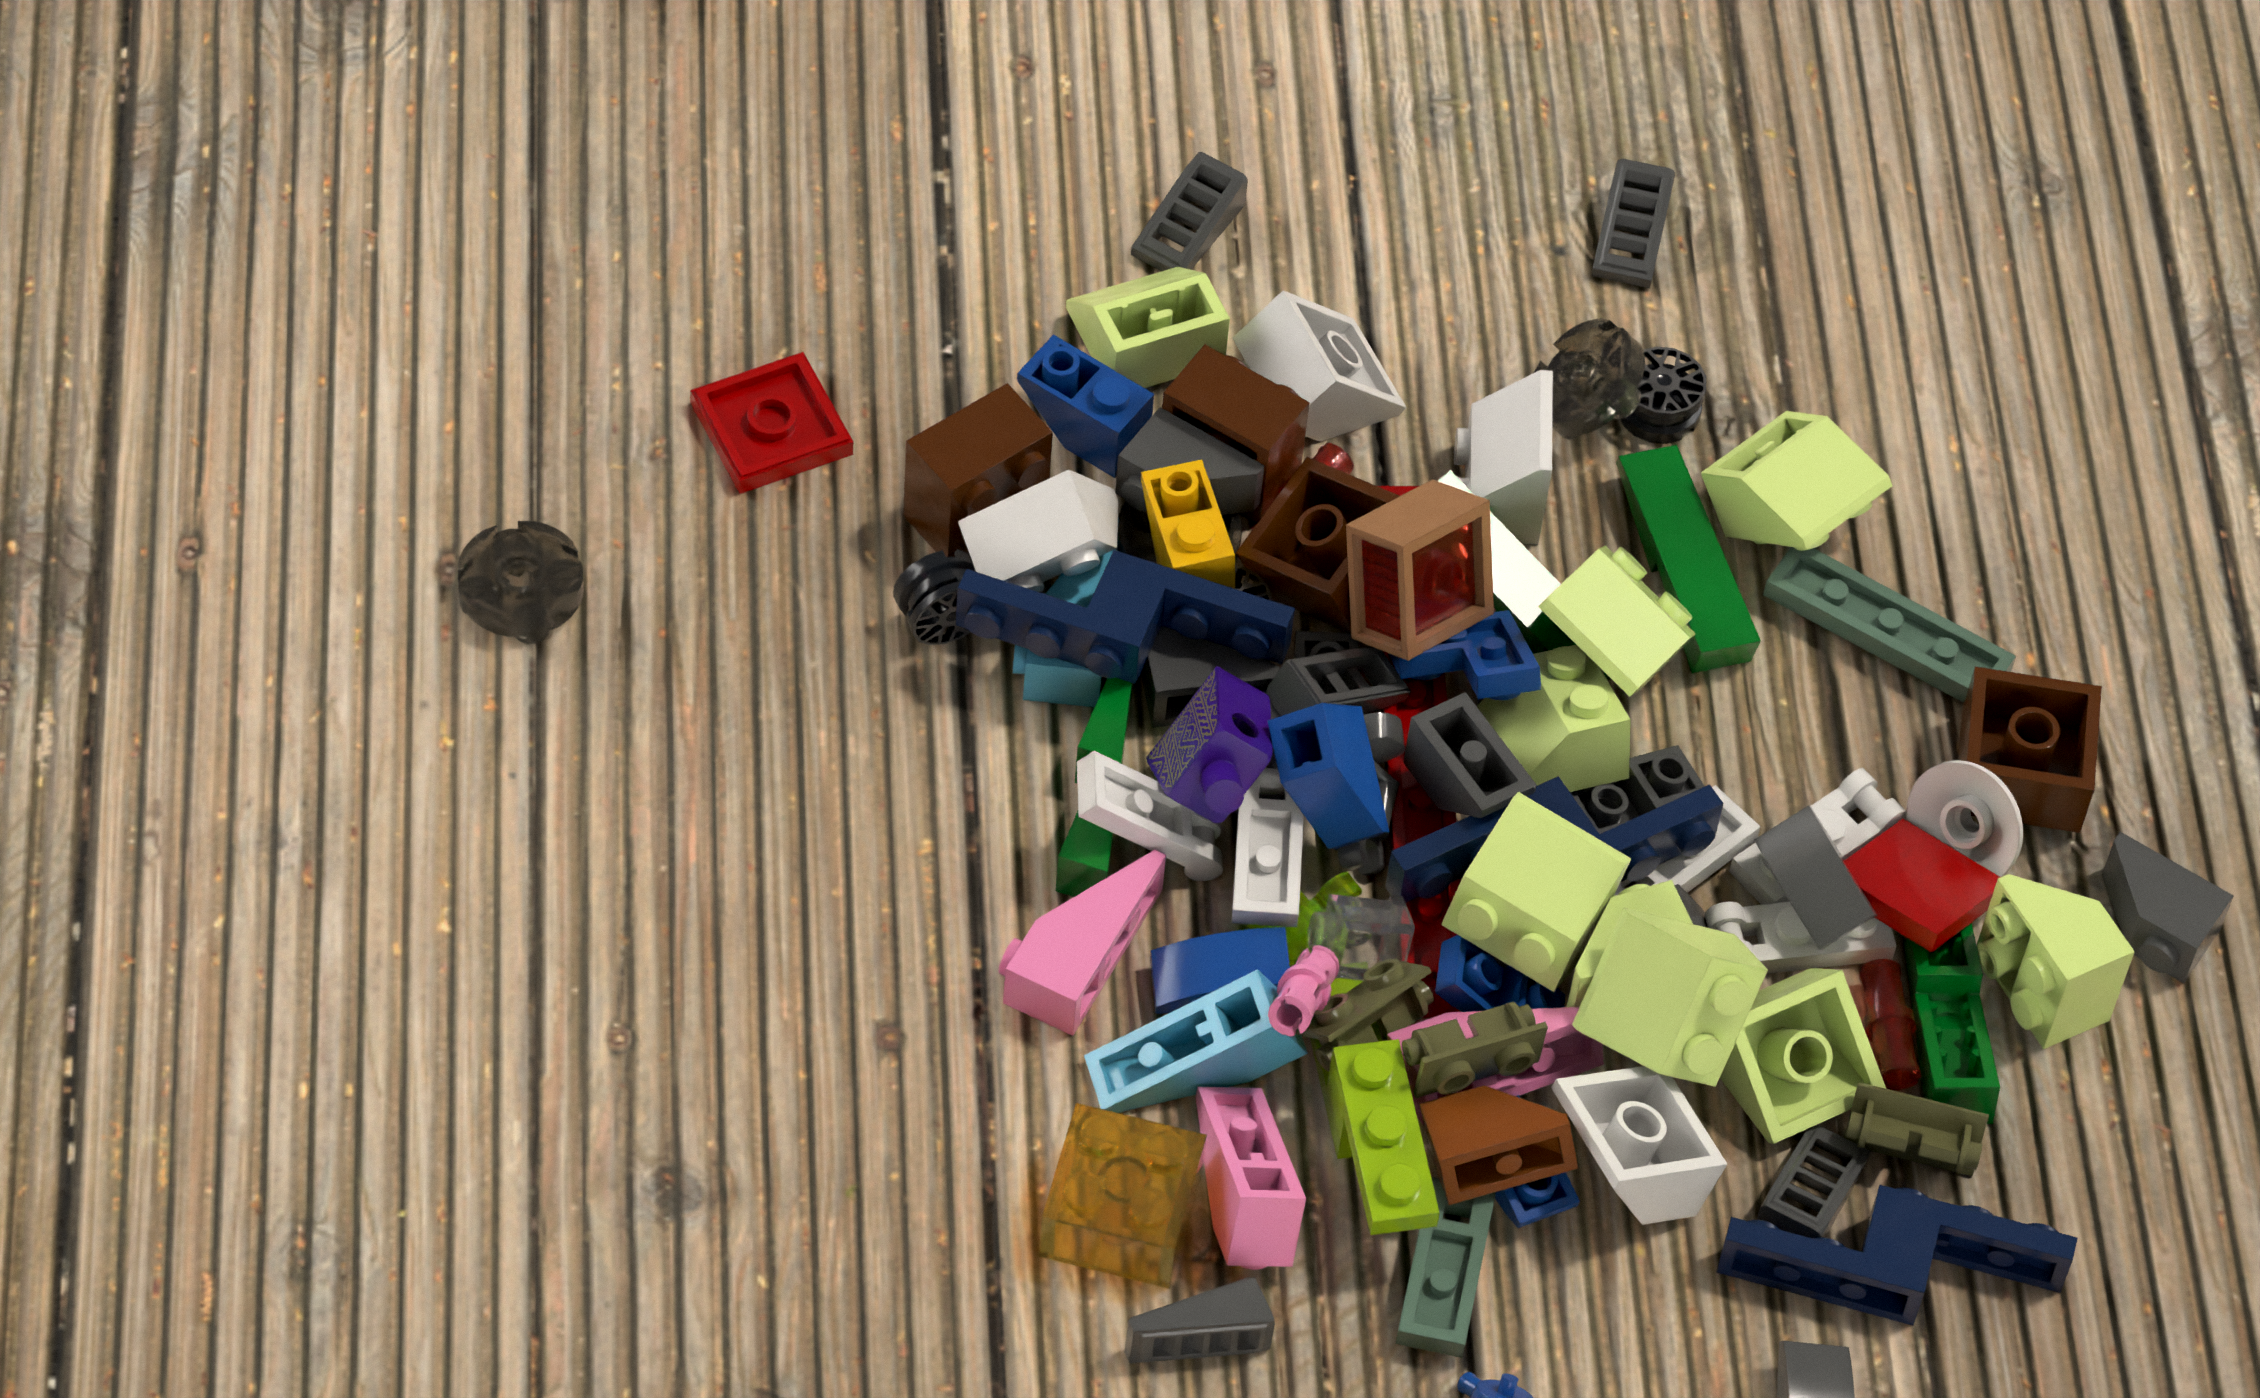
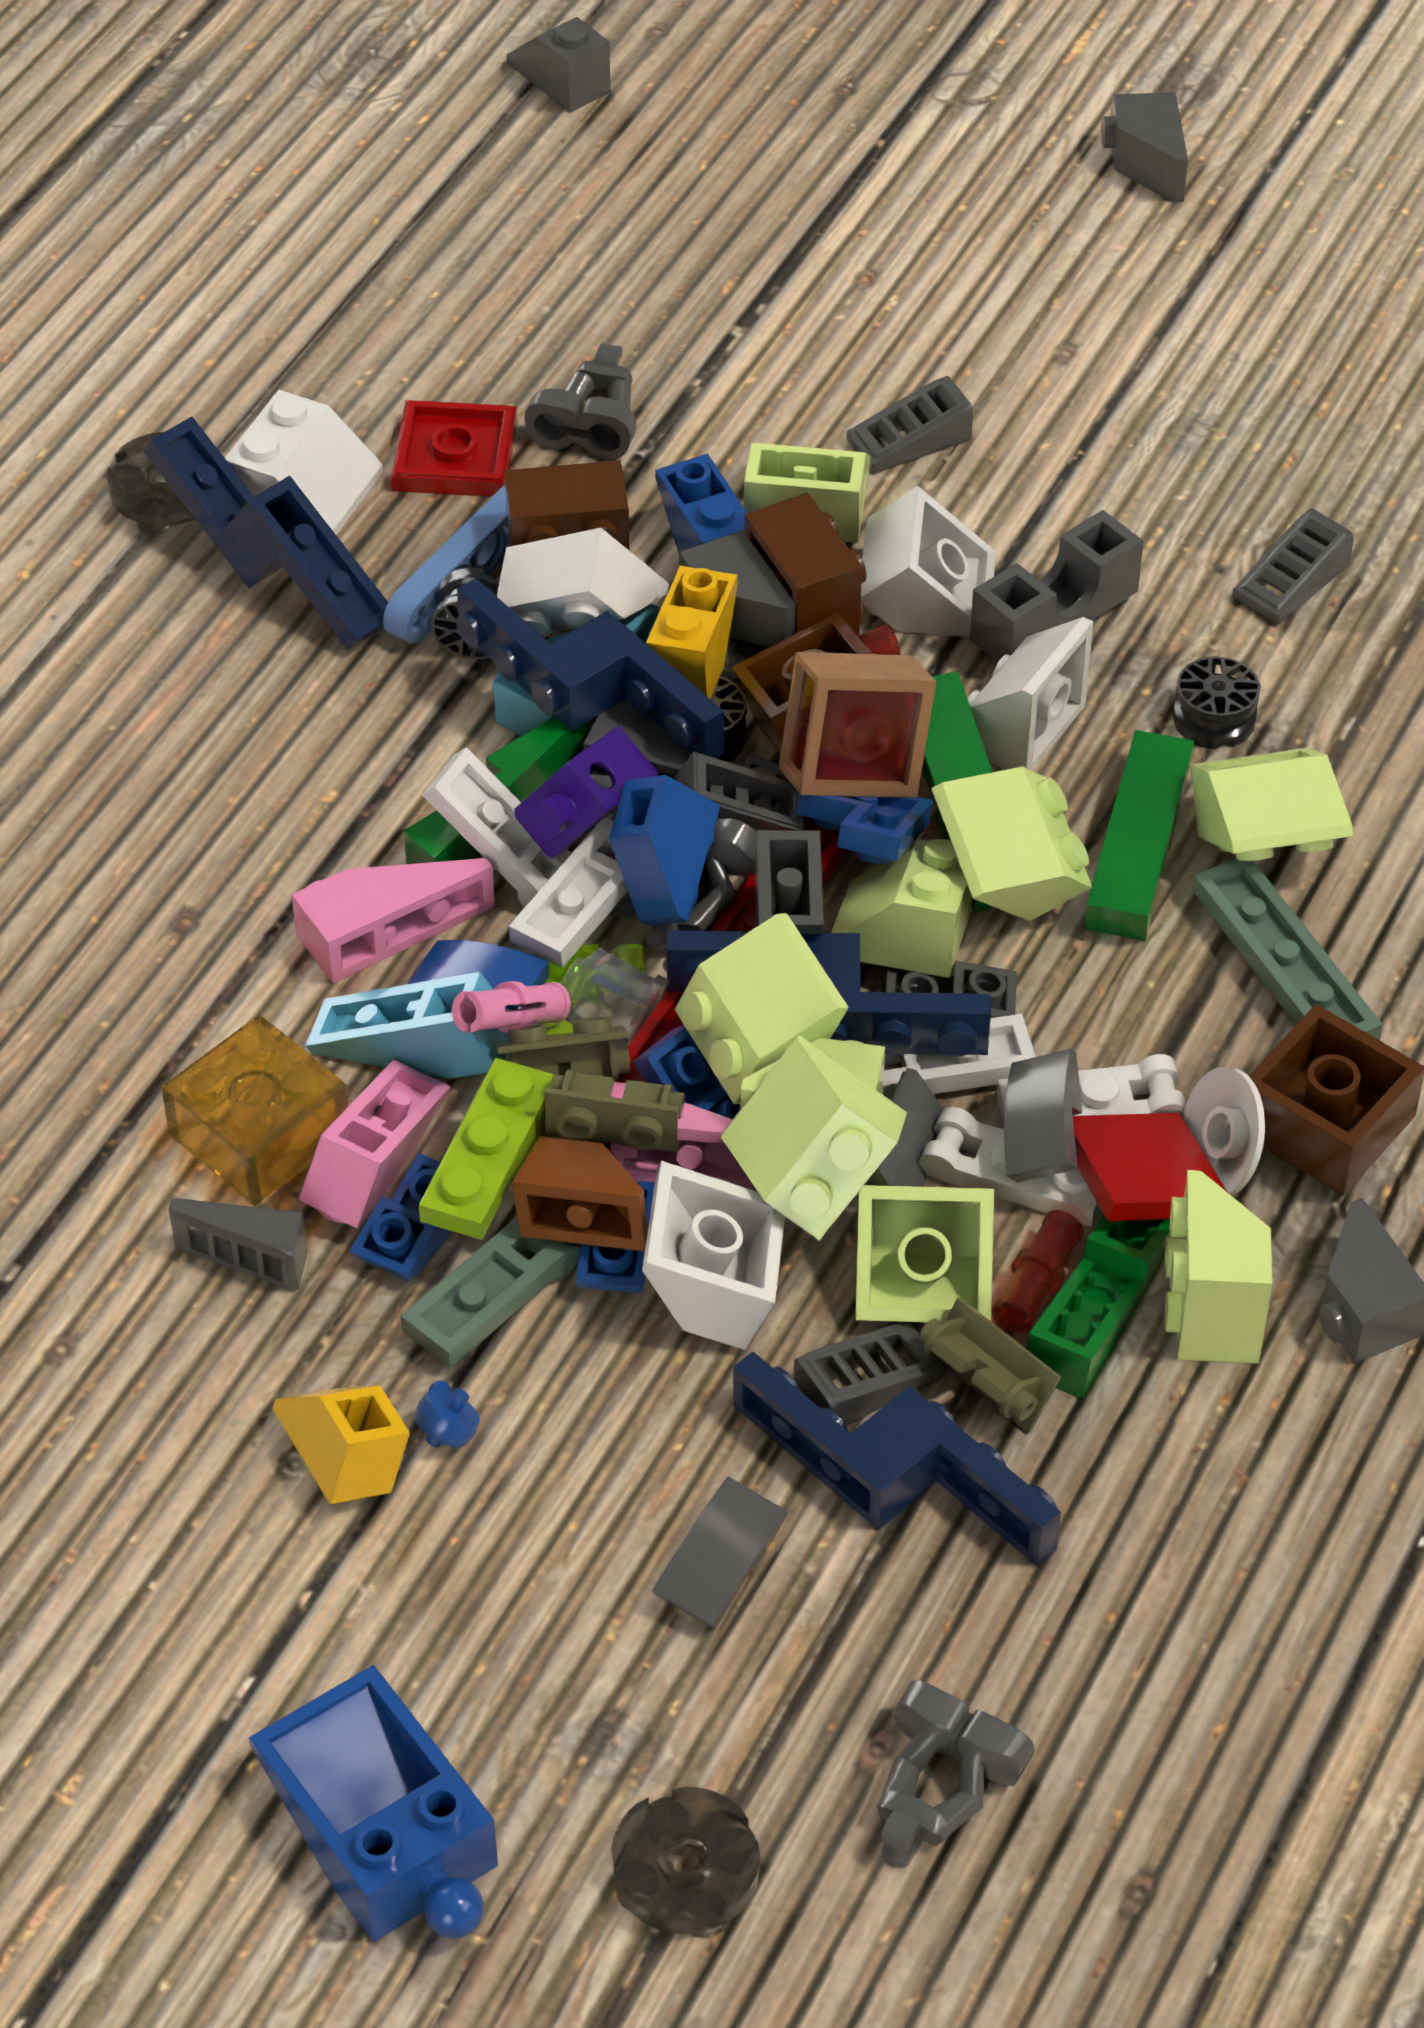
camera: 35 degrees right, 5 degrees down
clear smoke plate [1534,318,1645,440] -> none
none -> dark blue bracket [143,416,388,650]
none -> white slope [225,390,383,535]
none -> blue slope [349,1153,452,1282]
none -> medium blue beam [383,486,508,644]
none -> dark grey piece [524,343,637,460]
none -> dark grey arch [970,510,1143,662]

